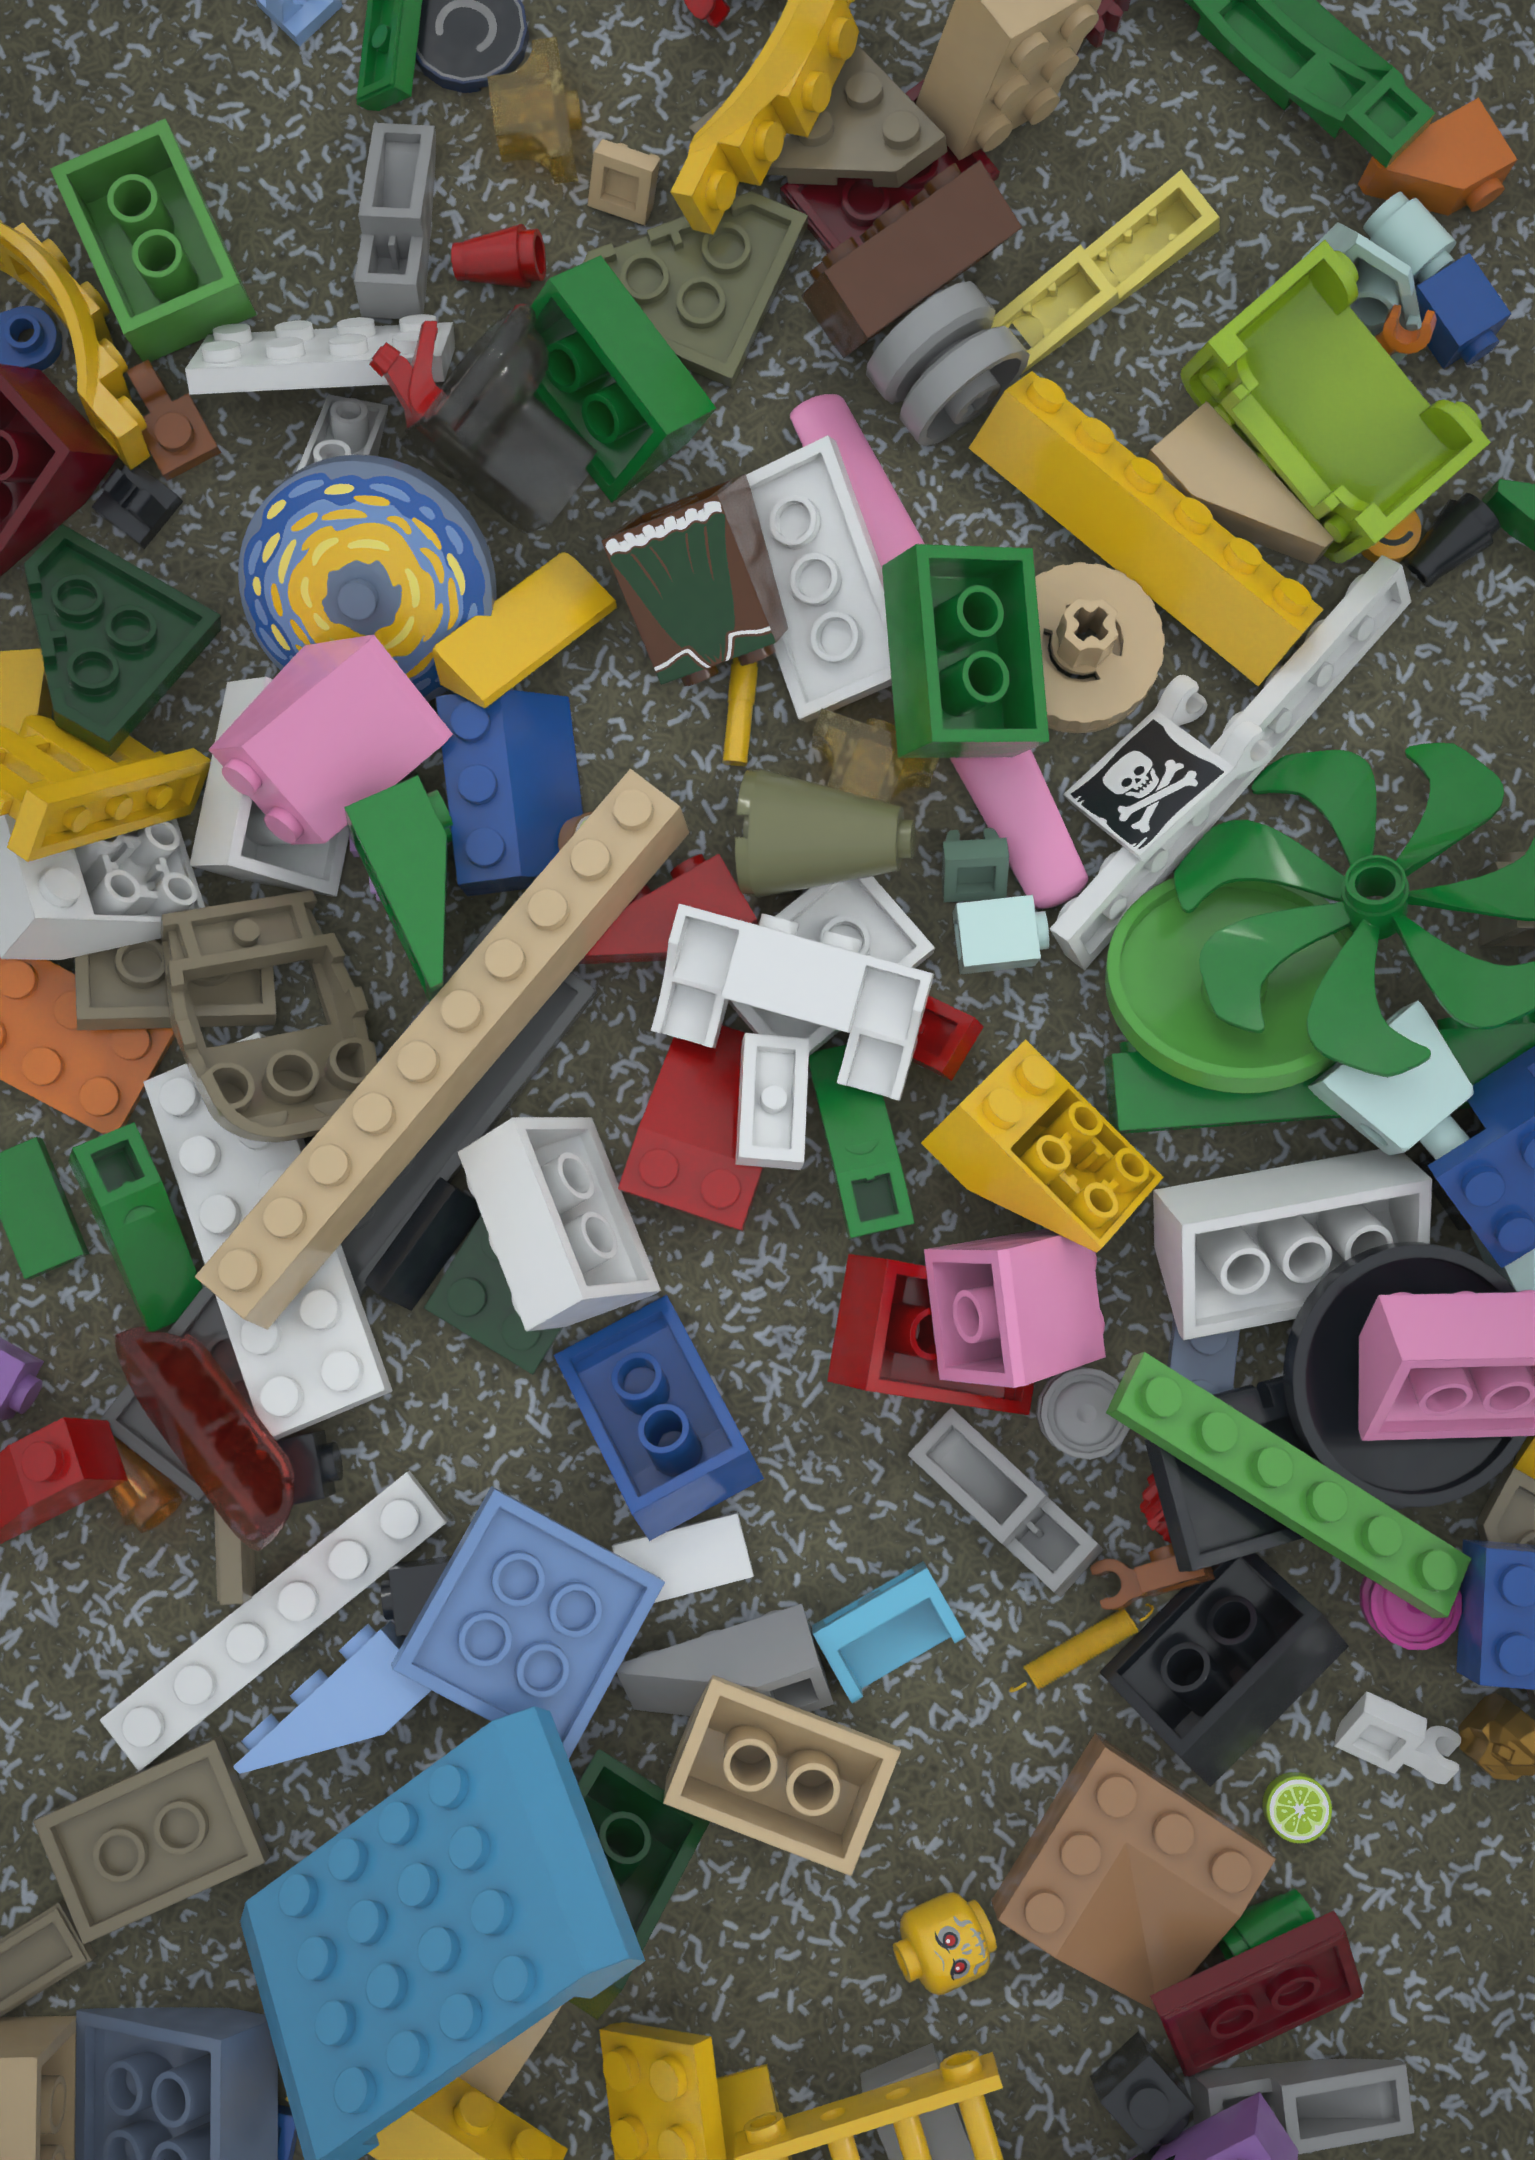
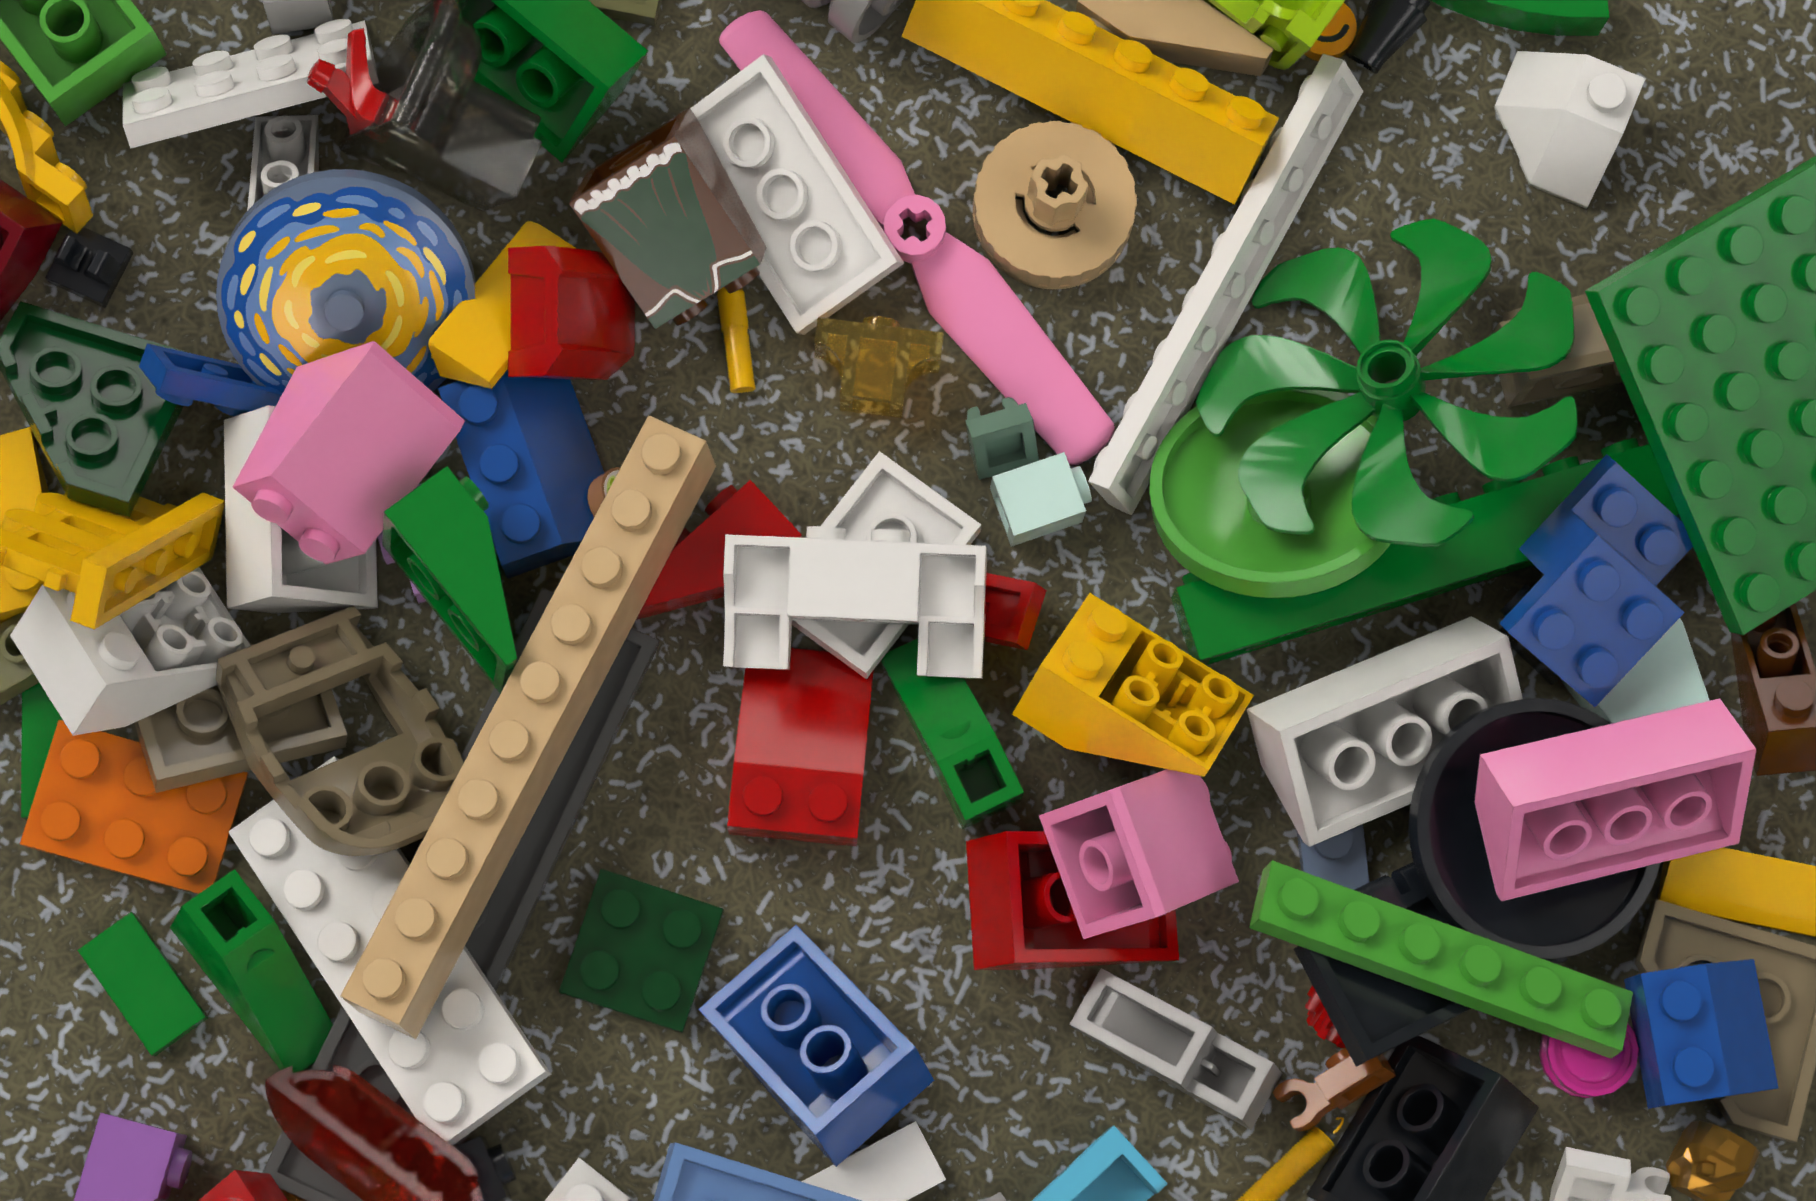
camera: 25 degrees left, 5 degrees down
dark orange plate [126,359,222,481] -> none
black tile [364,1177,481,1311] -> none
white slope [458,1117,661,1332] -> none
olive cone [735,769,916,898] -> none
white plate [735,1033,809,1170] -> none
green brick [882,544,1049,758] -> none
light grey wheel [1036,1367,1130,1460] -> none
flag [1063,675,1273,863] -> none
light aqua torso [1308,1001,1474,1160] -> none
none -> blue plate [139,343,282,417]
none -> red slope [508,246,635,380]

